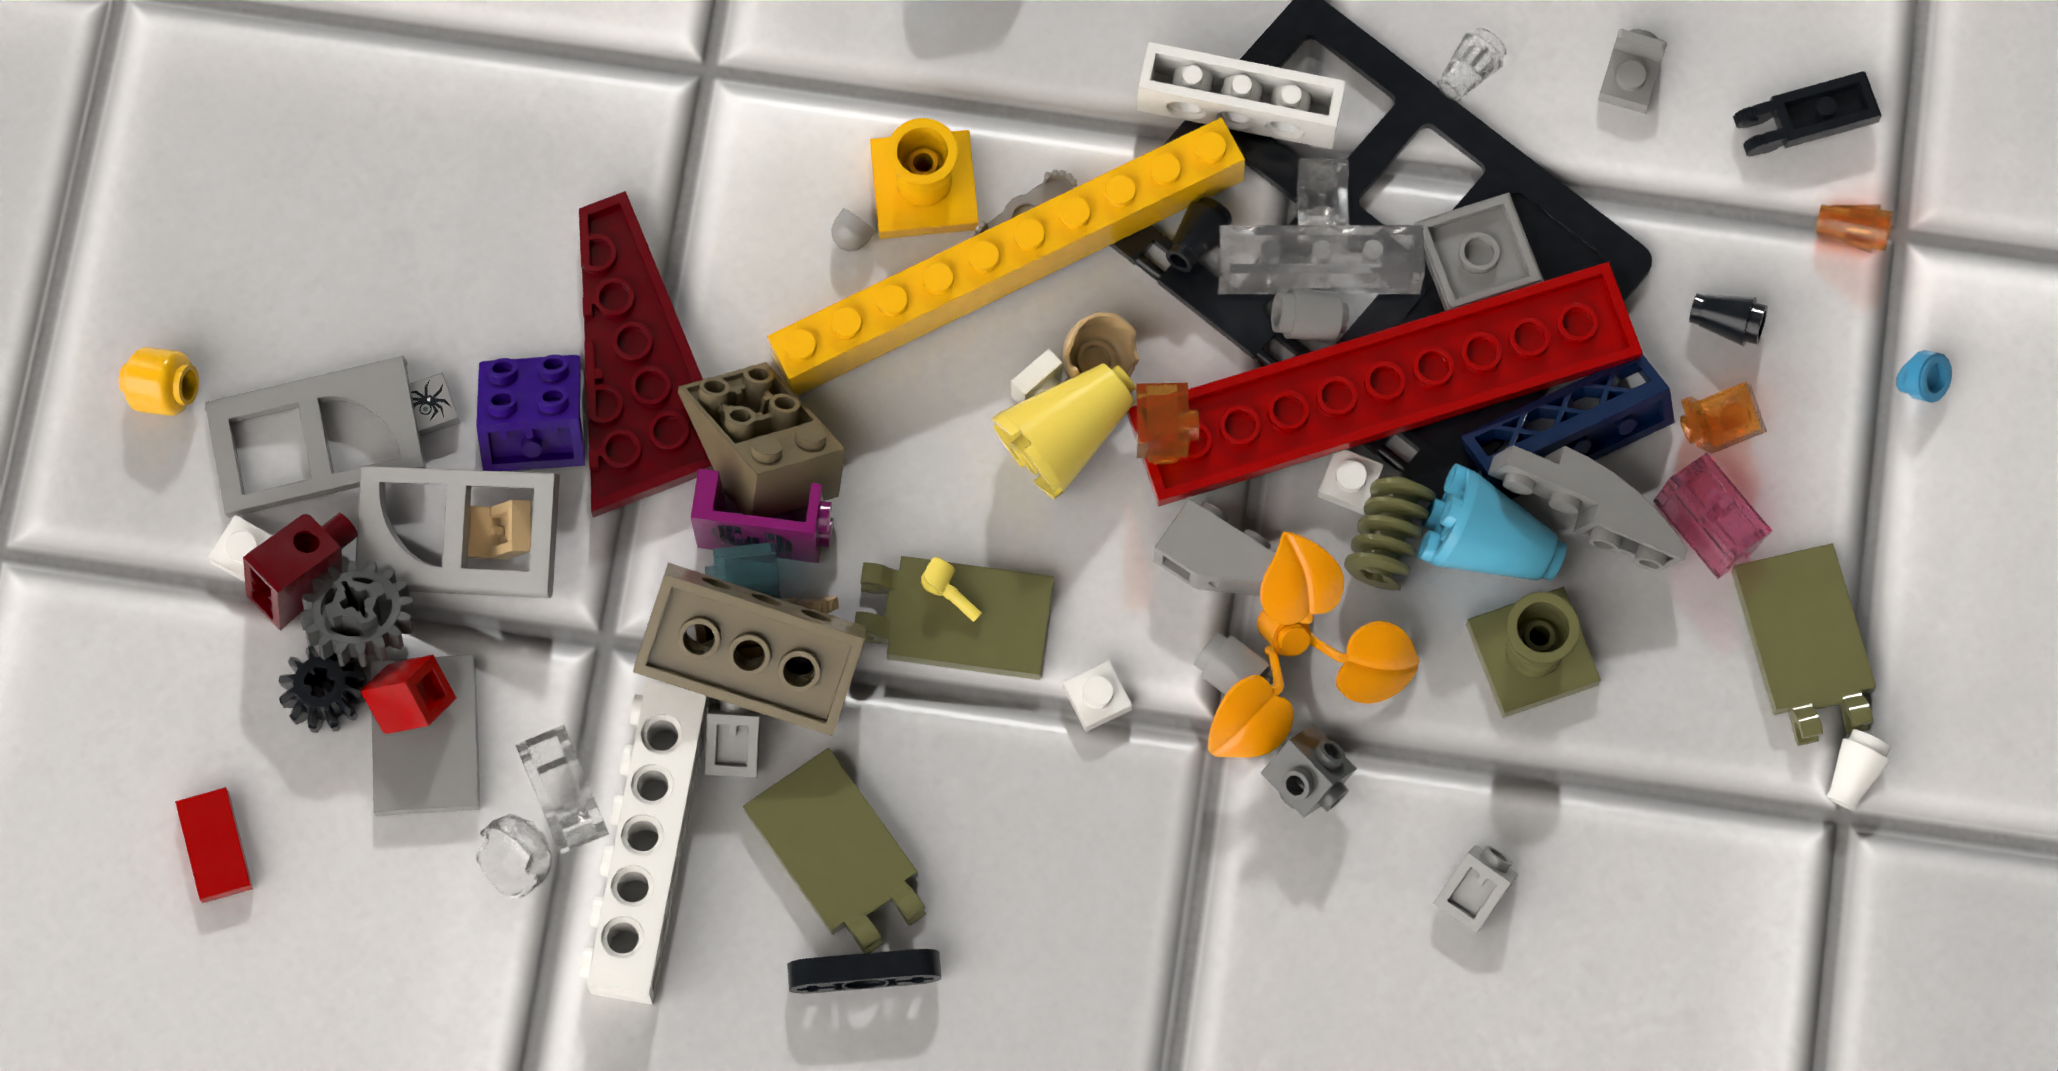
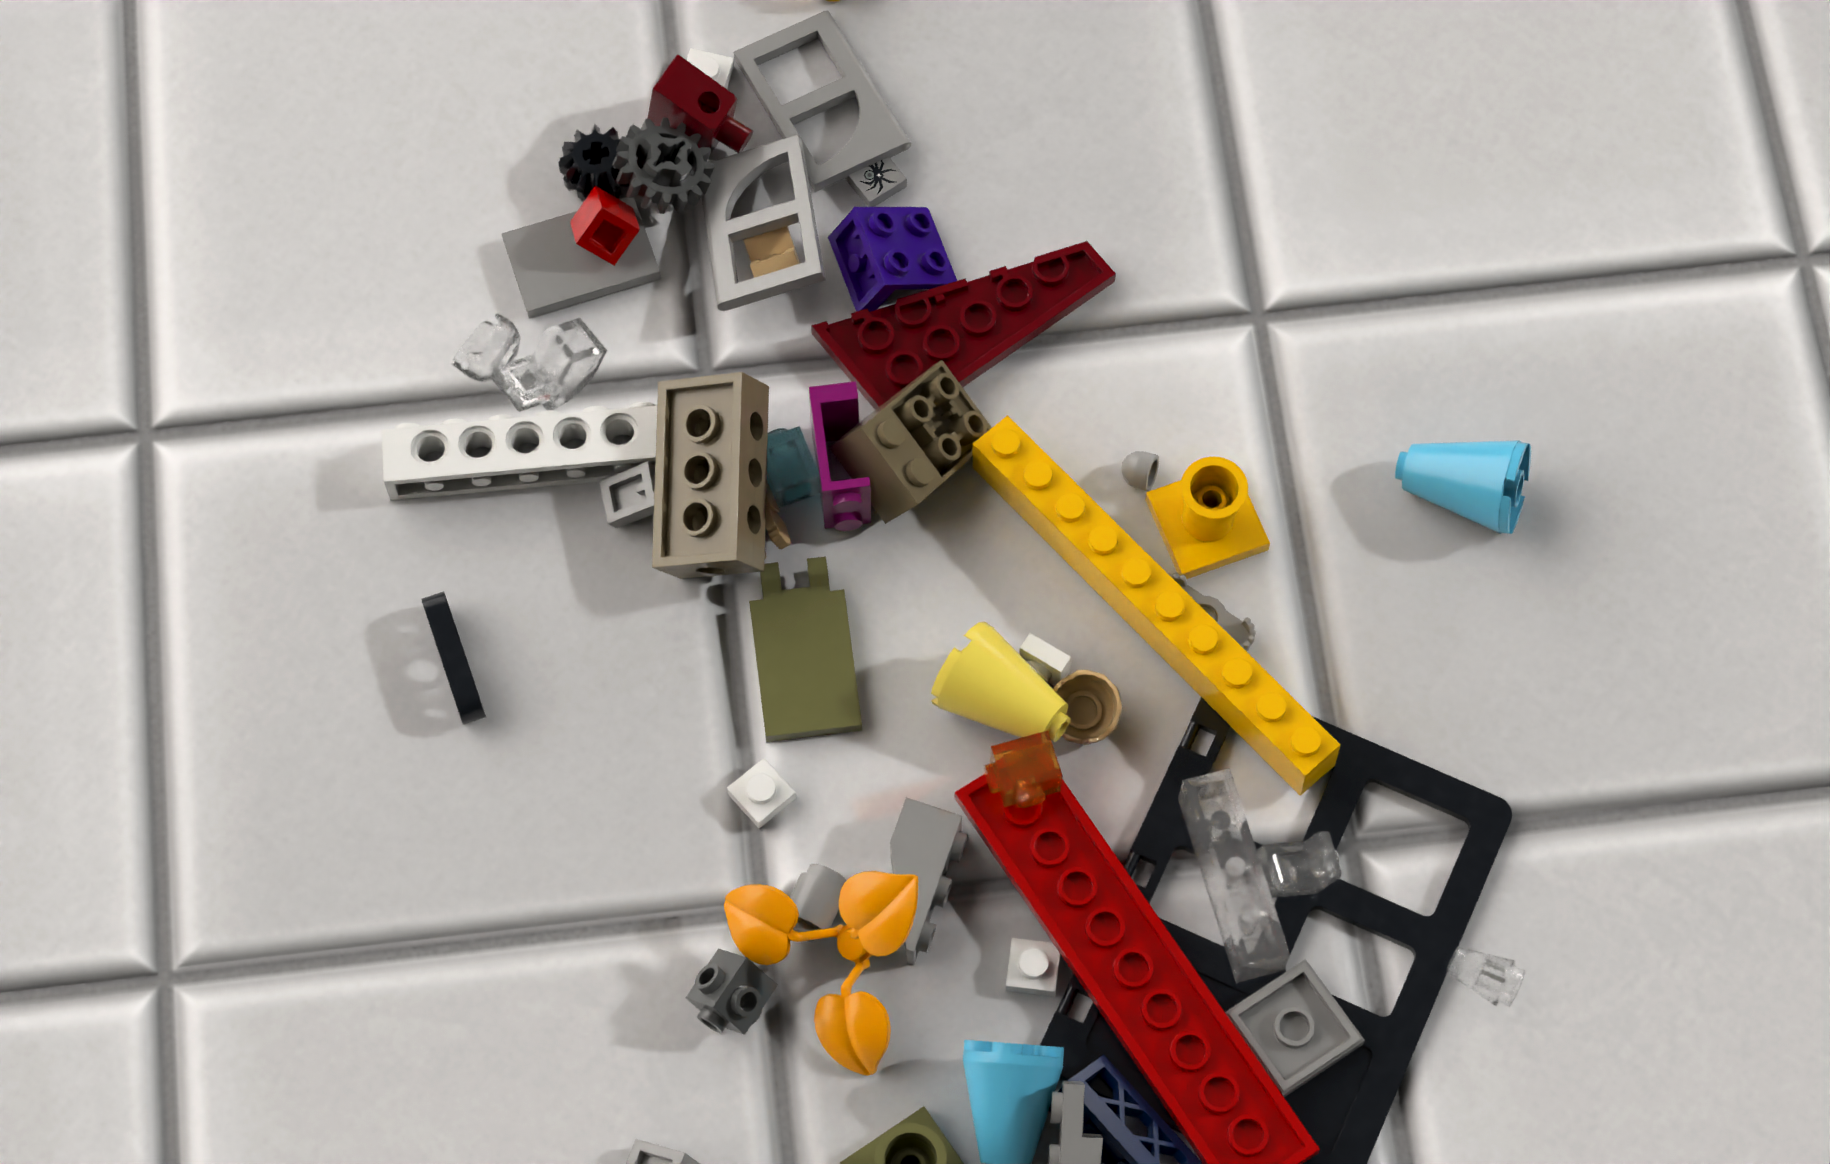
camera: 75 degrees right, 5 degrees down
red tile [175,787,253,903] -> none
olive tile [743,748,926,953] -> none
light yellow hand [921,557,982,622] -> none
white brick [1136,42,1346,149] -> none
black cone [1166,197,1232,272] -> none
light grey brick [1271,288,1349,343] -> none
olive piece [1344,476,1436,590] -> none
light grey bracket [1598,29,1667,114] -> none

